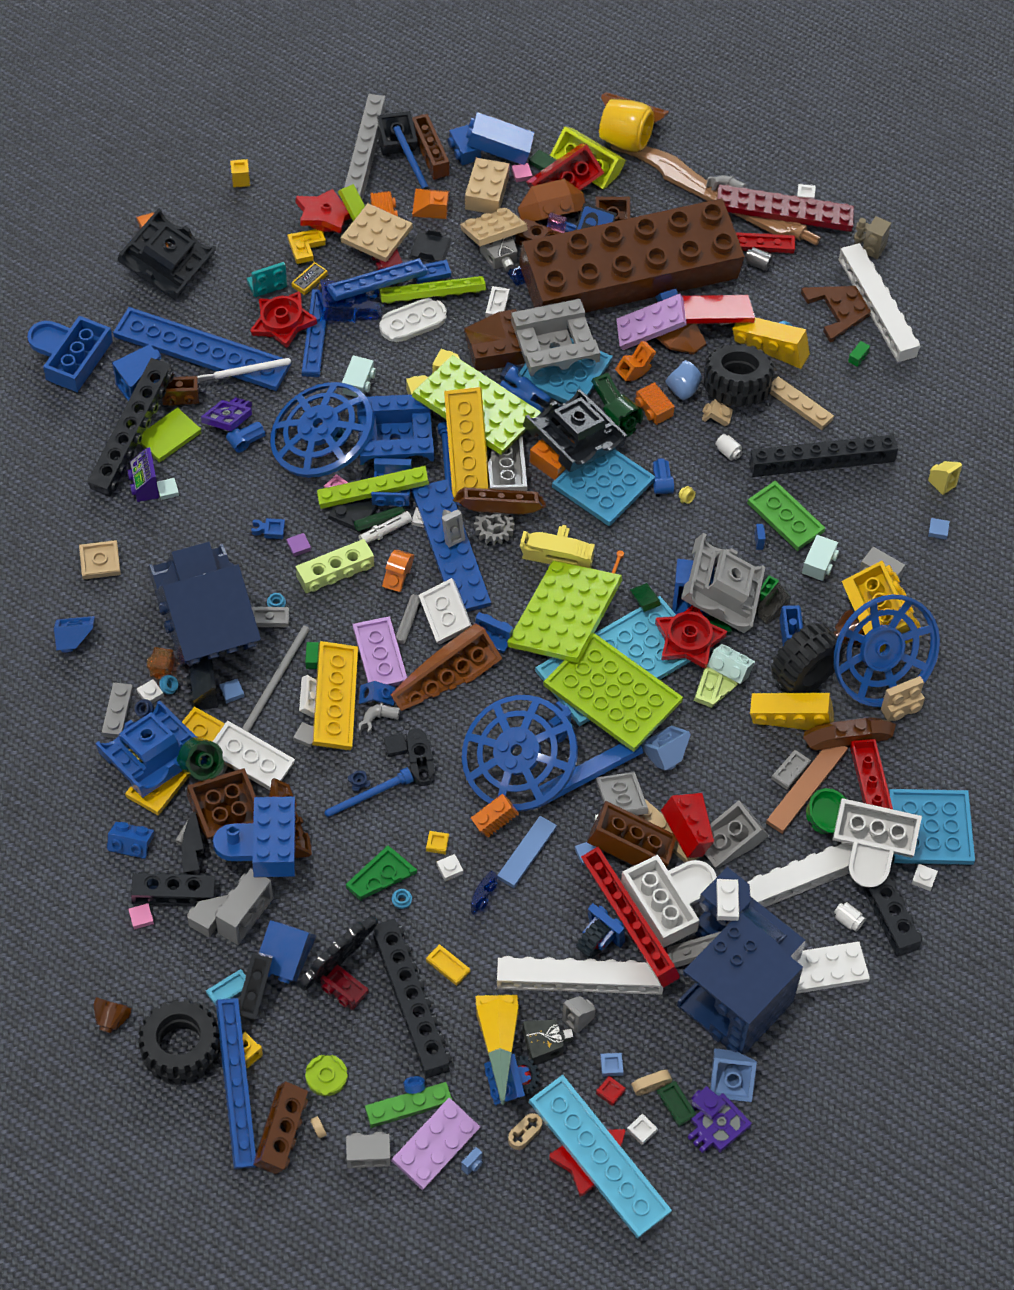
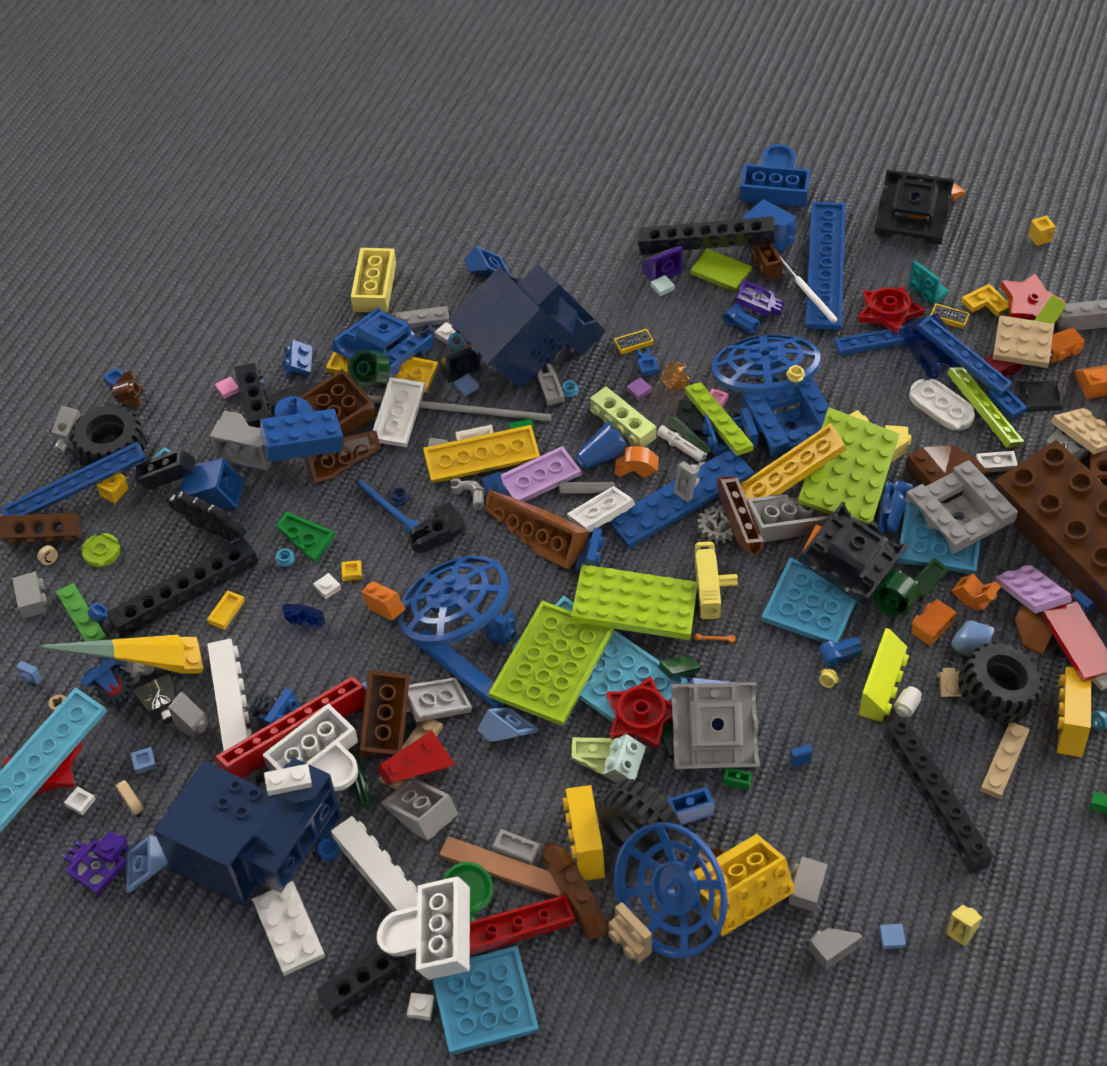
camera: 80 degrees right, 5 degrees down
tan plate [79,540,121,579] -> none
dark red bracket [320,965,369,1010] -> none
light aqua brick [342,356,376,397] -> none
lavender plate [391,1098,480,1190] -> none
medium blue tile [497,816,557,888] -> none
red tile [596,1076,626,1106] -> none
dark green tile [657,1081,697,1128] -> none
bright green plate [747,481,825,551] -> none
clear smoke slope [756,583,791,624] -> none
light aqua brick [802,535,839,581] -> none
white brick [834,902,866,931] -> none
none -> light grey torso [51,406,81,453]
none -> blue tile [103,367,124,388]
none -> light yellow brick [351,248,396,313]
none -> blue cone [575,421,626,469]
none -> tile [614,329,654,355]
none -> clear orange piece [662,361,691,390]
none -> light yellow plate [786,366,805,383]
none -> light grey slope [808,928,862,970]
none -> neon yellow slope [859,628,909,723]

